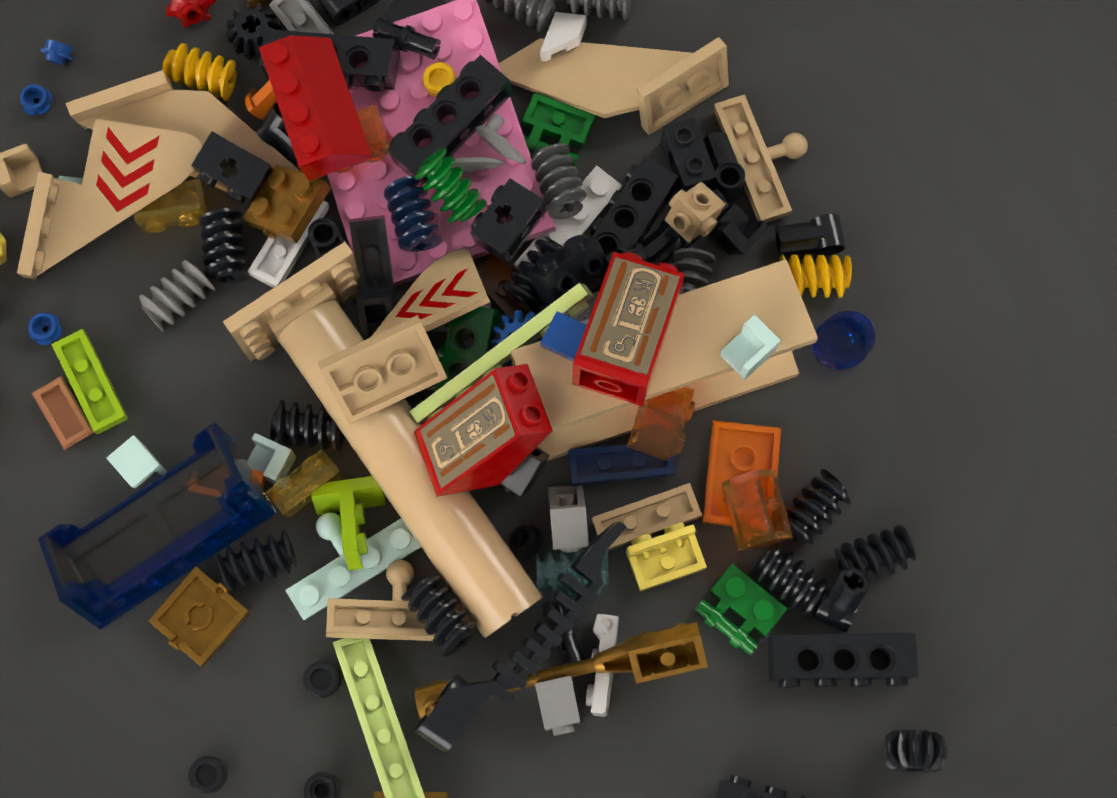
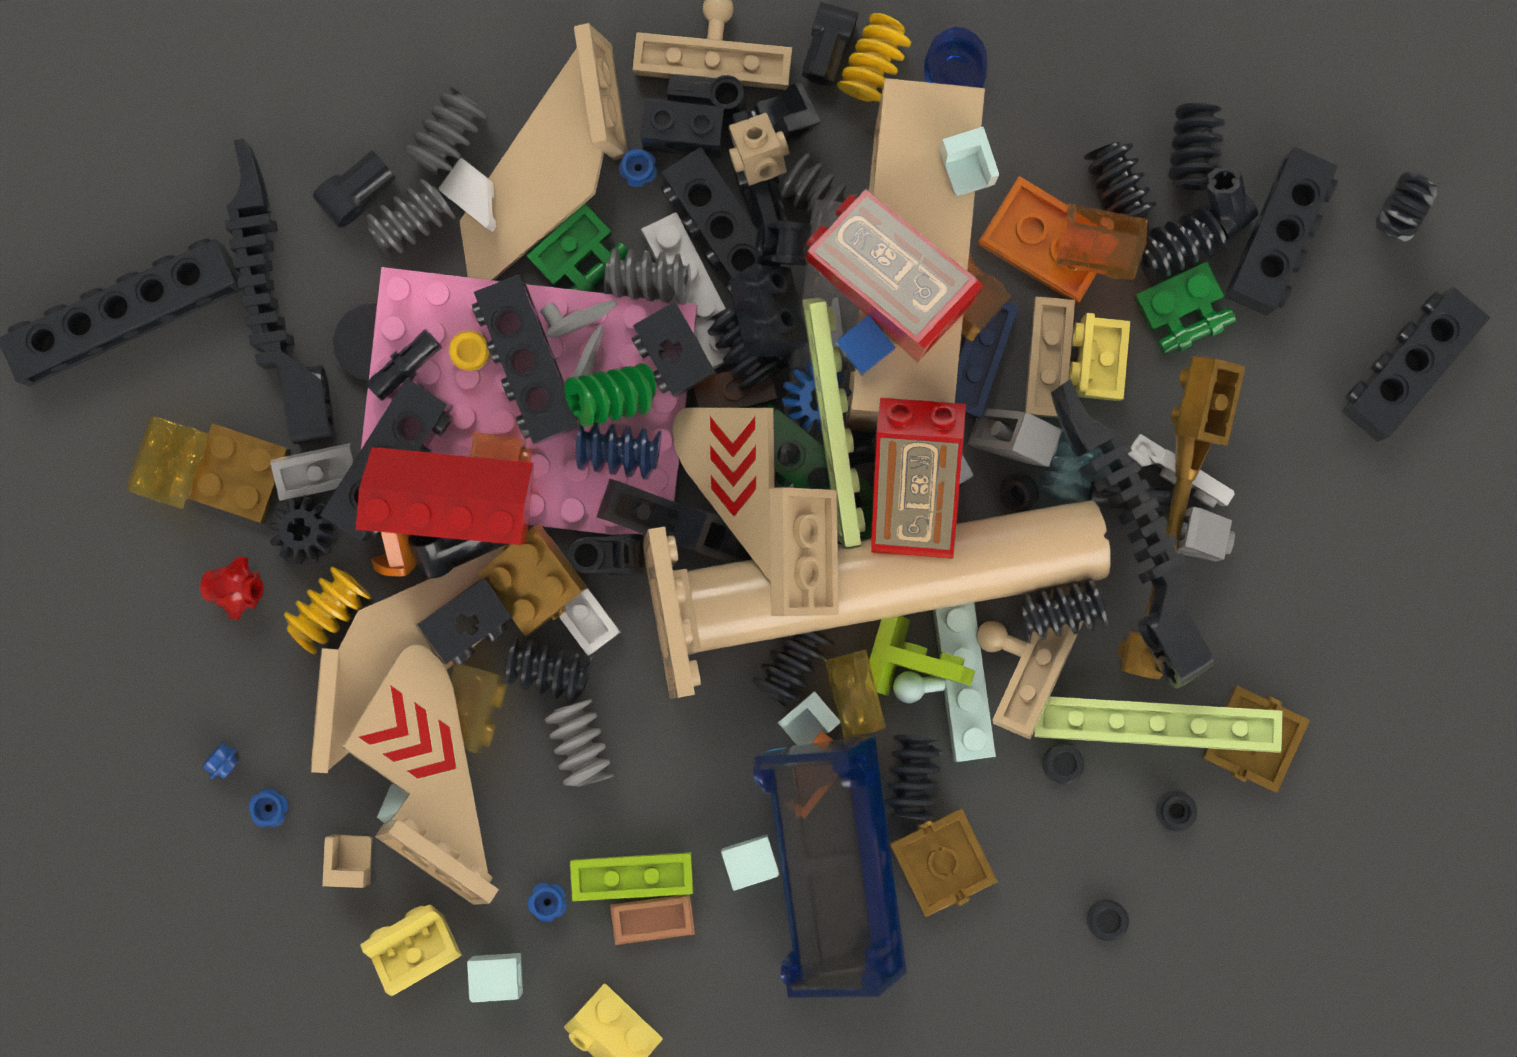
camera: 65 degrees left, 10 degrees up
none -> blue plate [619,149,657,187]

